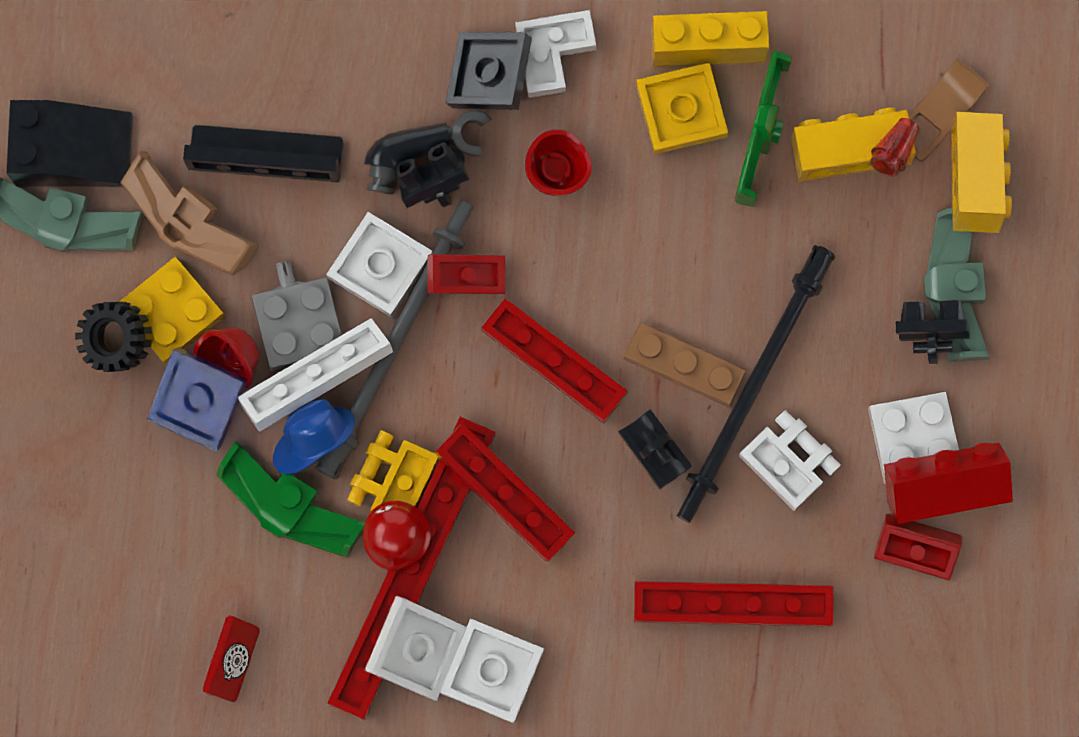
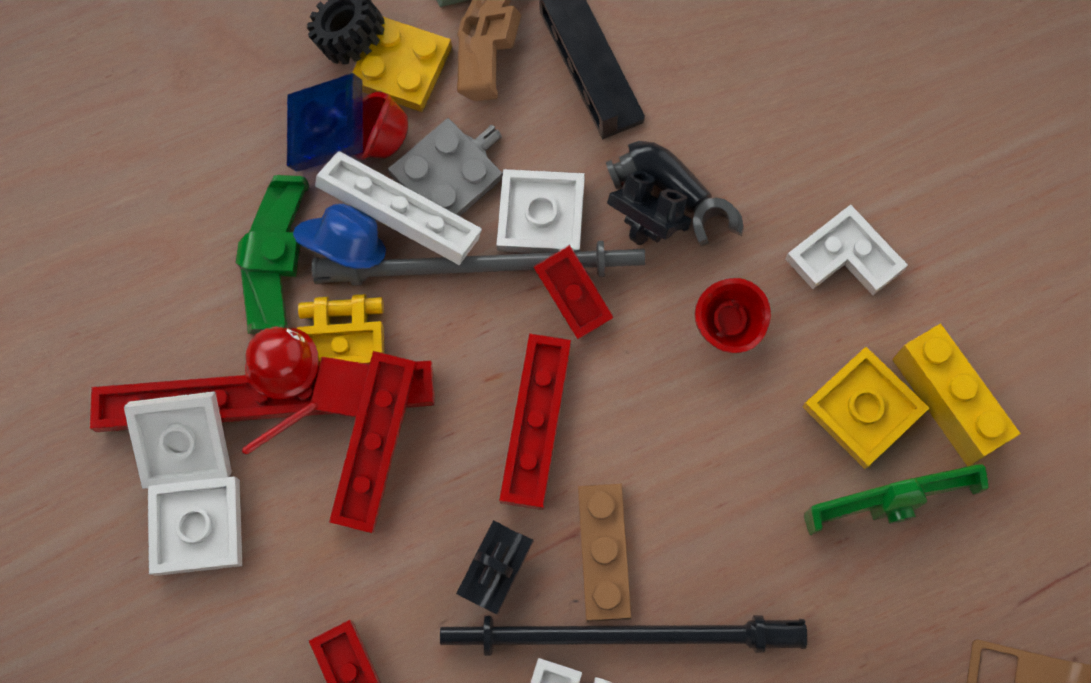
camera: 65 degrees right, 5 degrees down
red slope [202,615,260,702] -> none
plate [446,32,532,110] -> none
yellow brick [791,107,916,182] -> none
clear red cone [870,117,920,177] -> none
none -> red piece [242,356,369,455]

